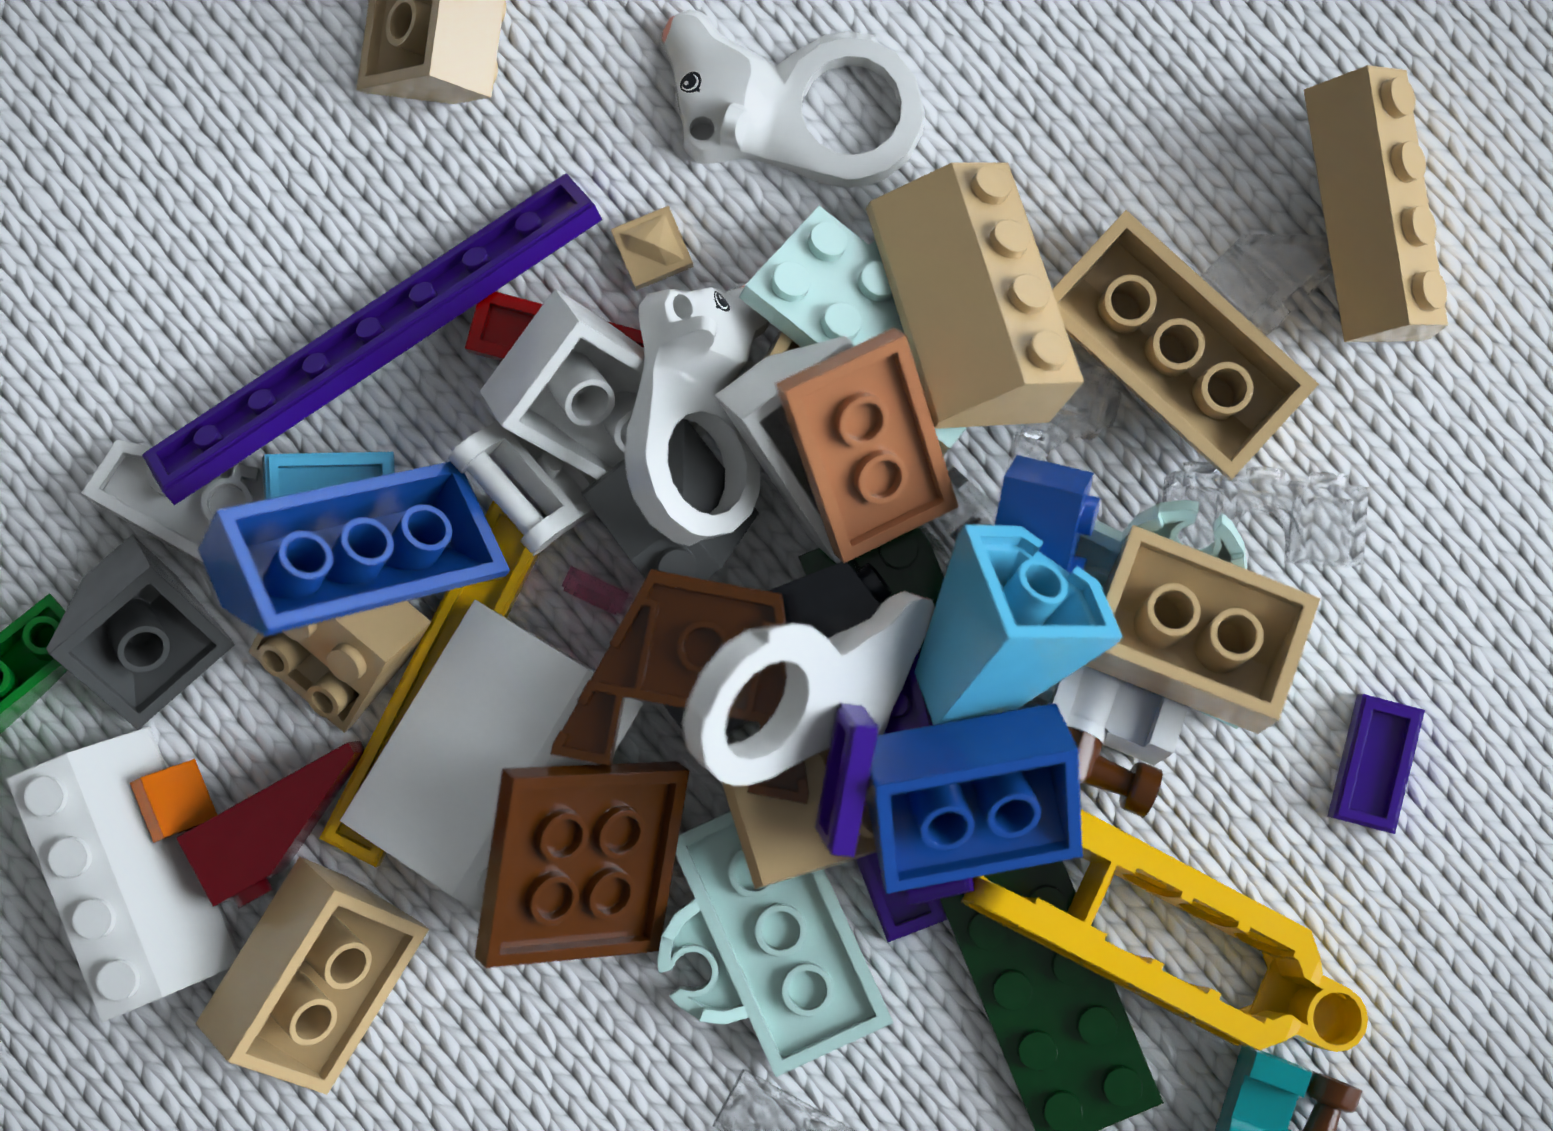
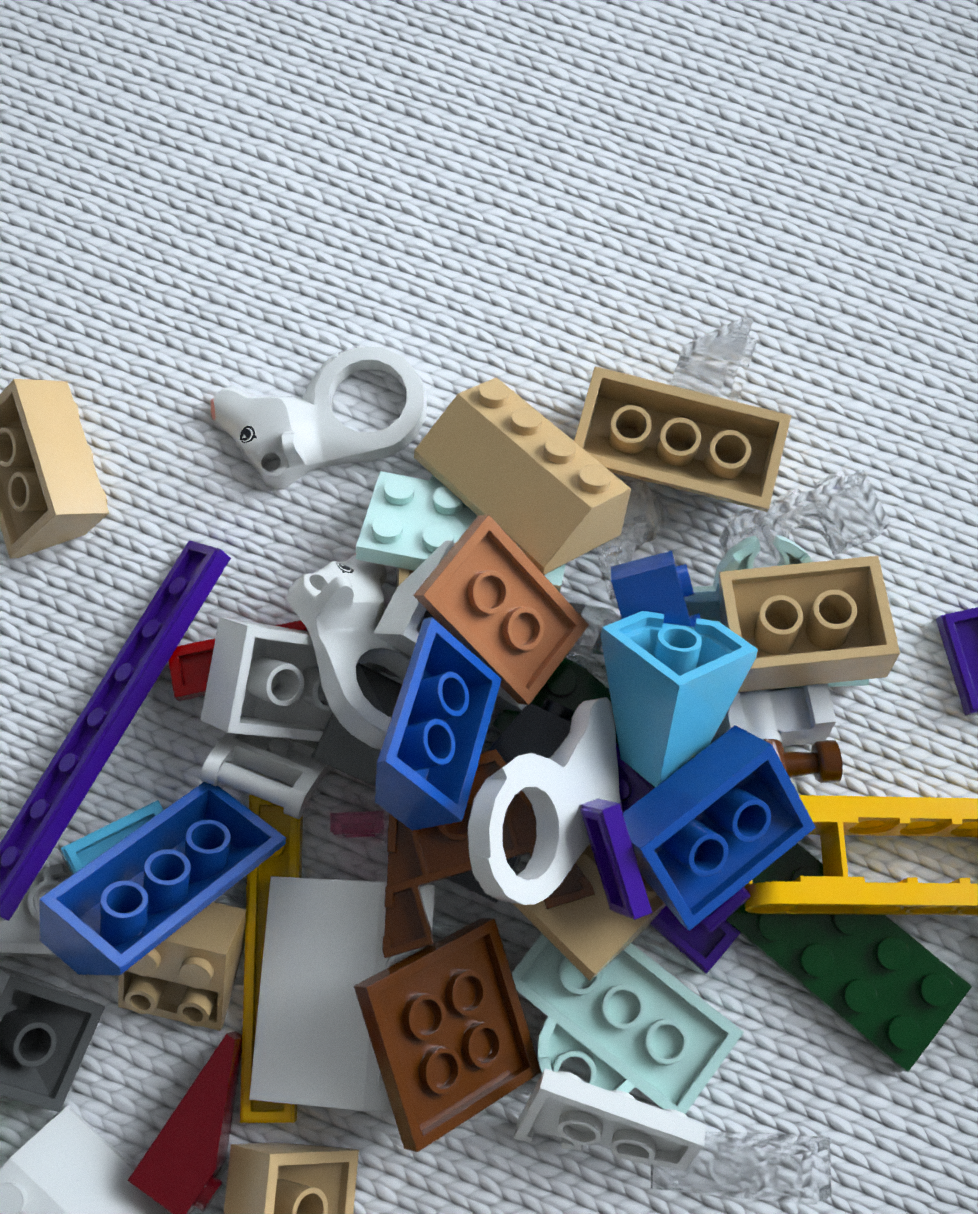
camera: 25 degrees left, 10 degrees down
orange tile [130,759,217,843] -> none
tan tile [611,205,694,291] -> none
tan slope [1304,65,1448,342] -> none
none -> blue slope [375,617,502,831]
none -> white wing [513,1068,707,1171]

